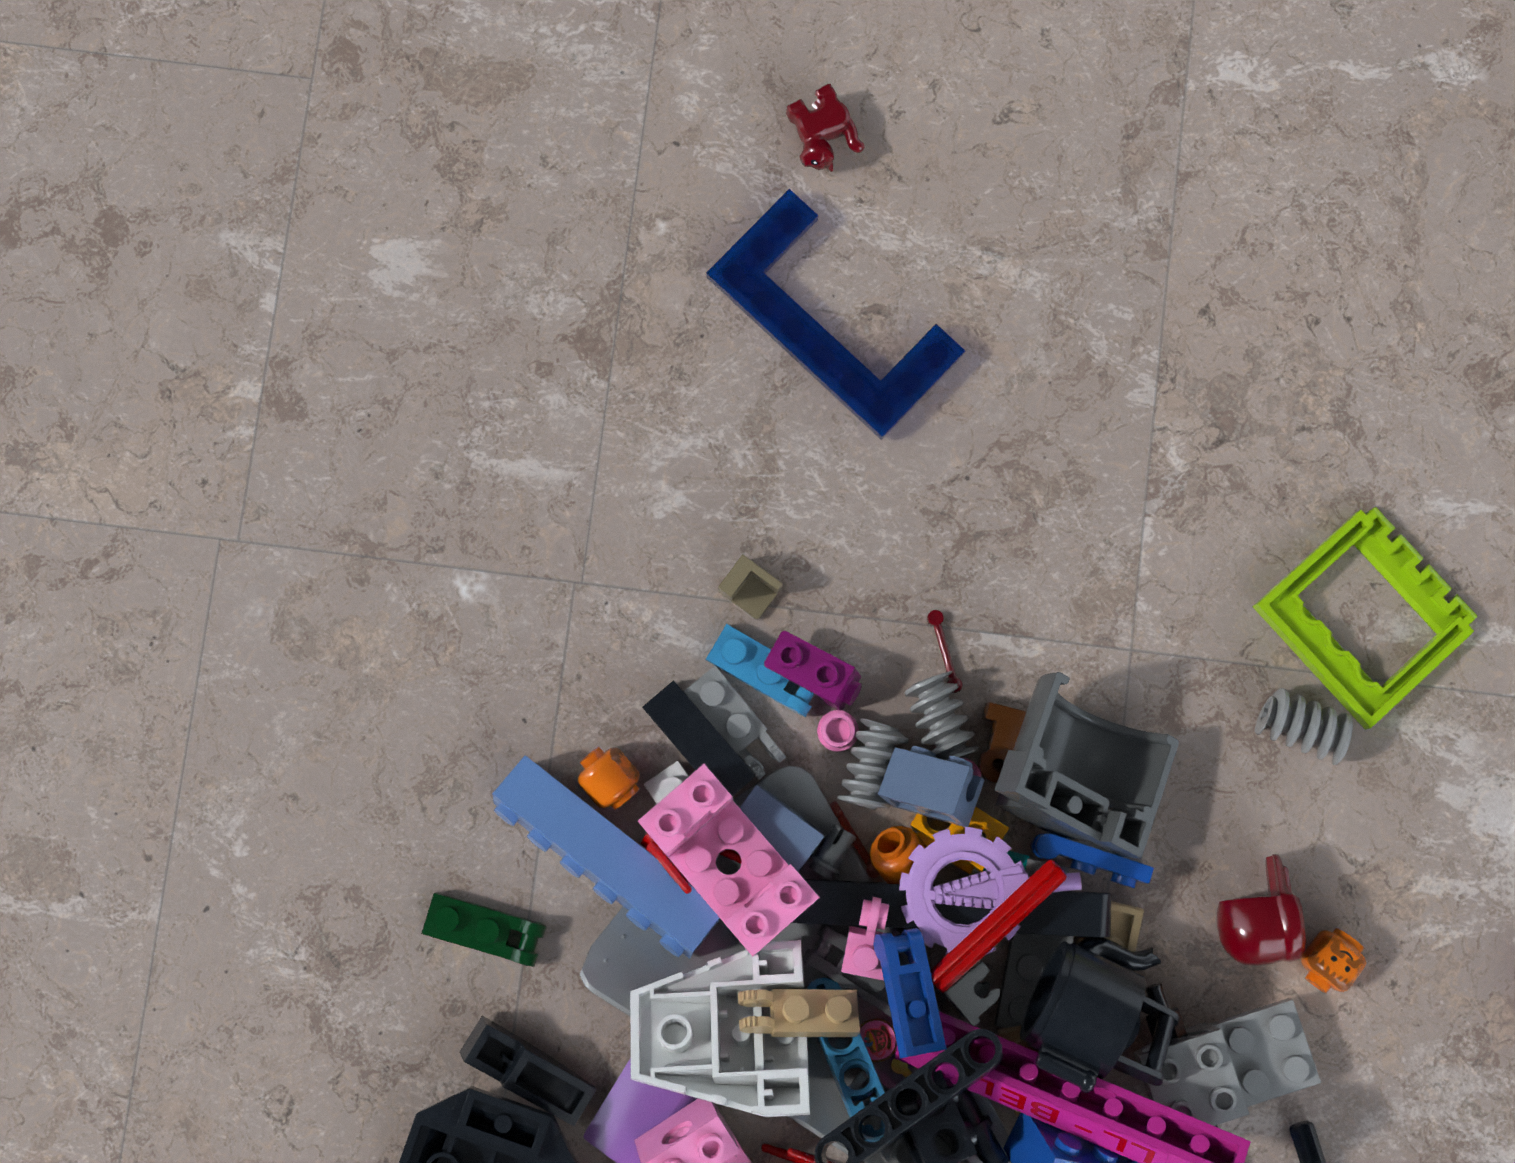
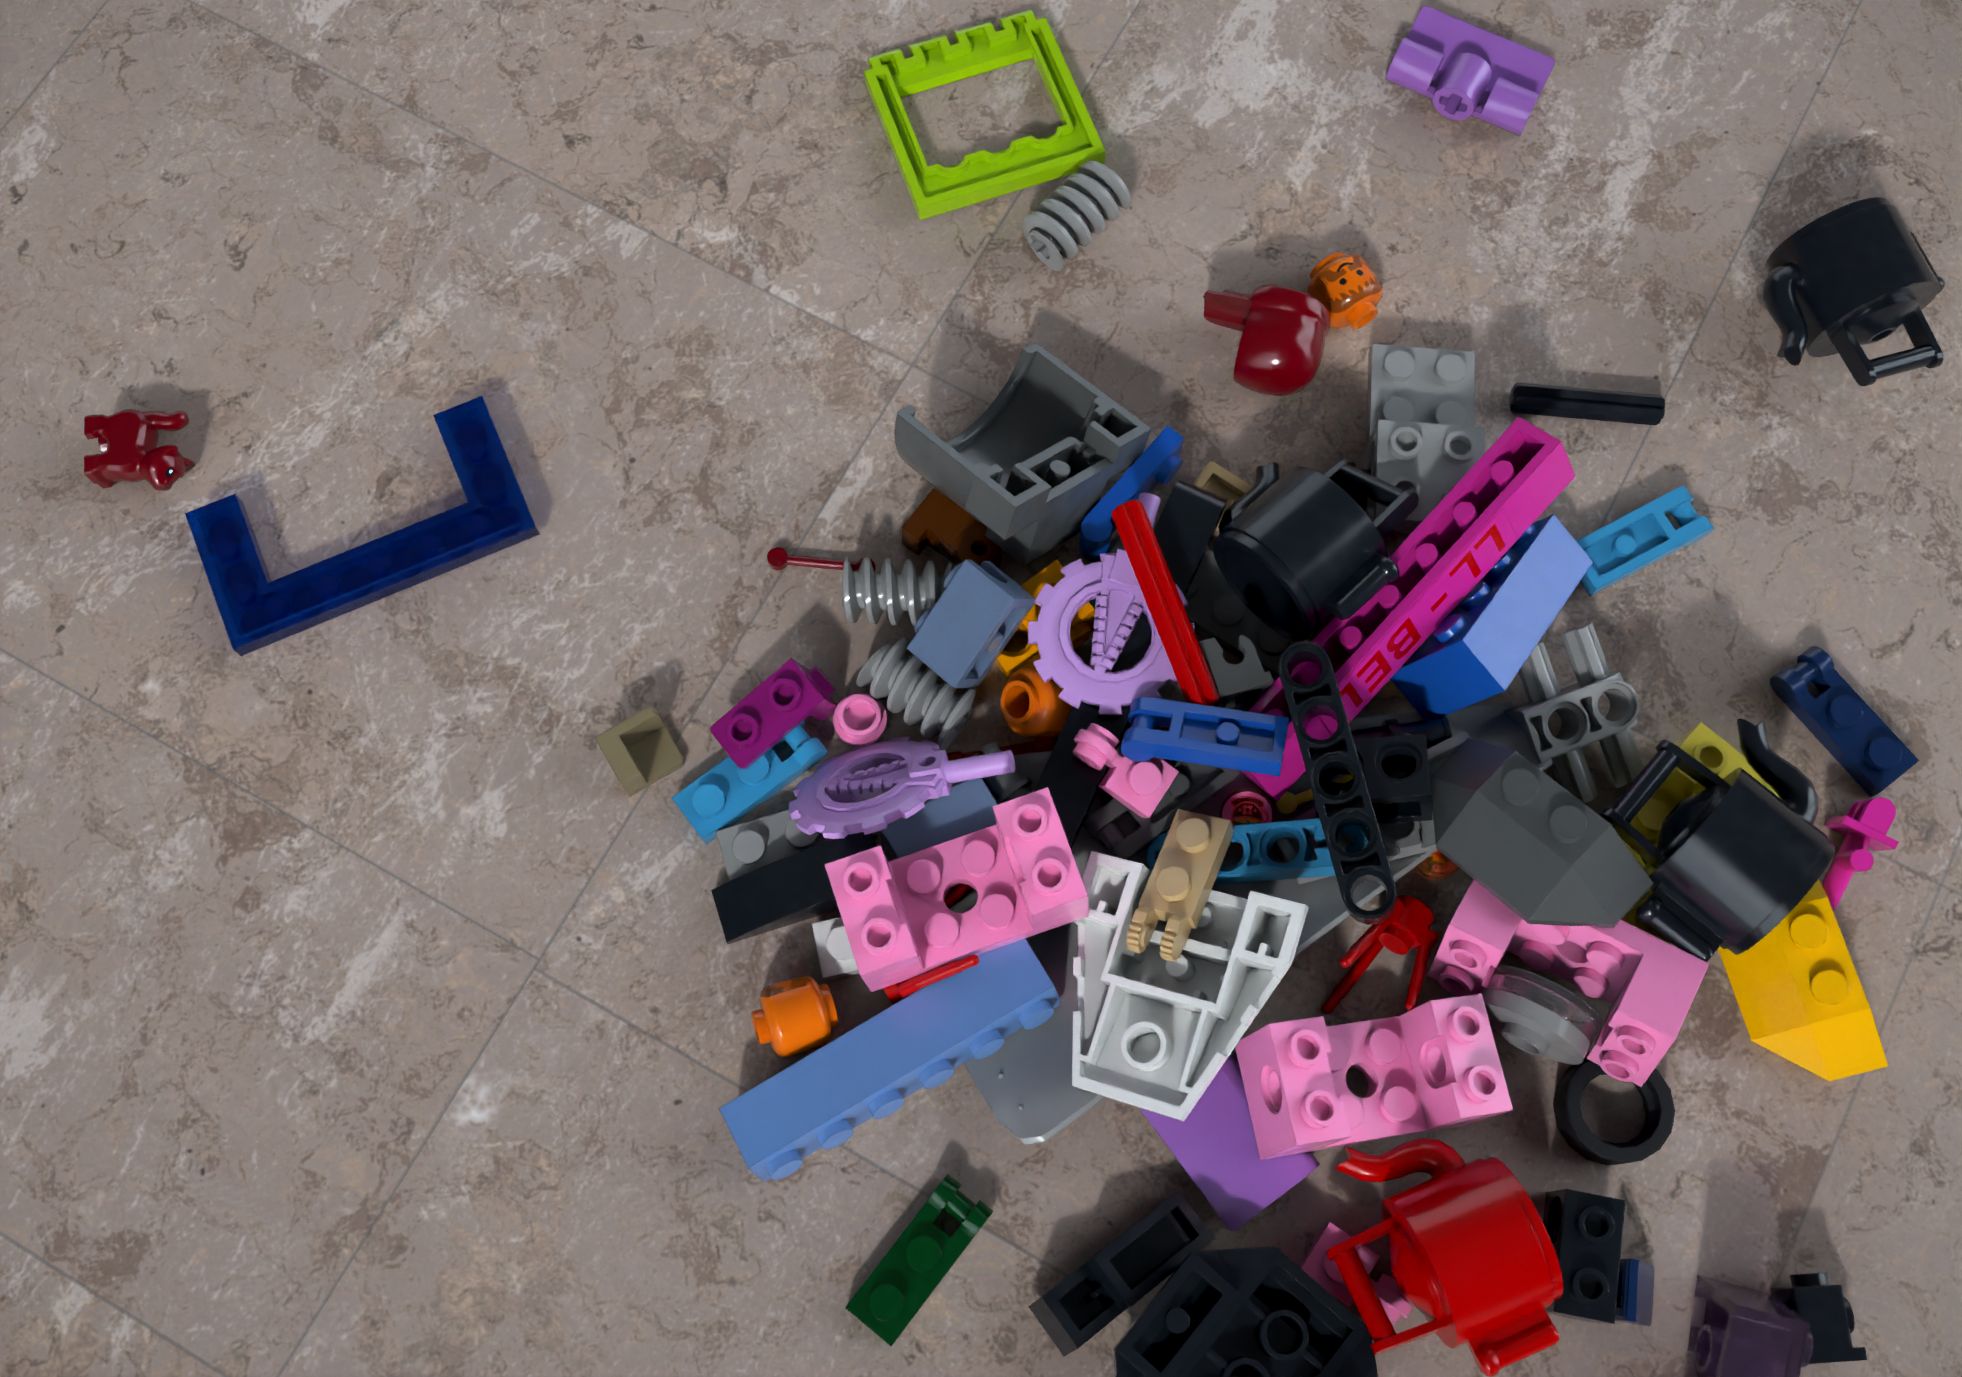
camera: 65 degrees left, 10 degrees down
none -> lavender bar [789,737,1015,839]

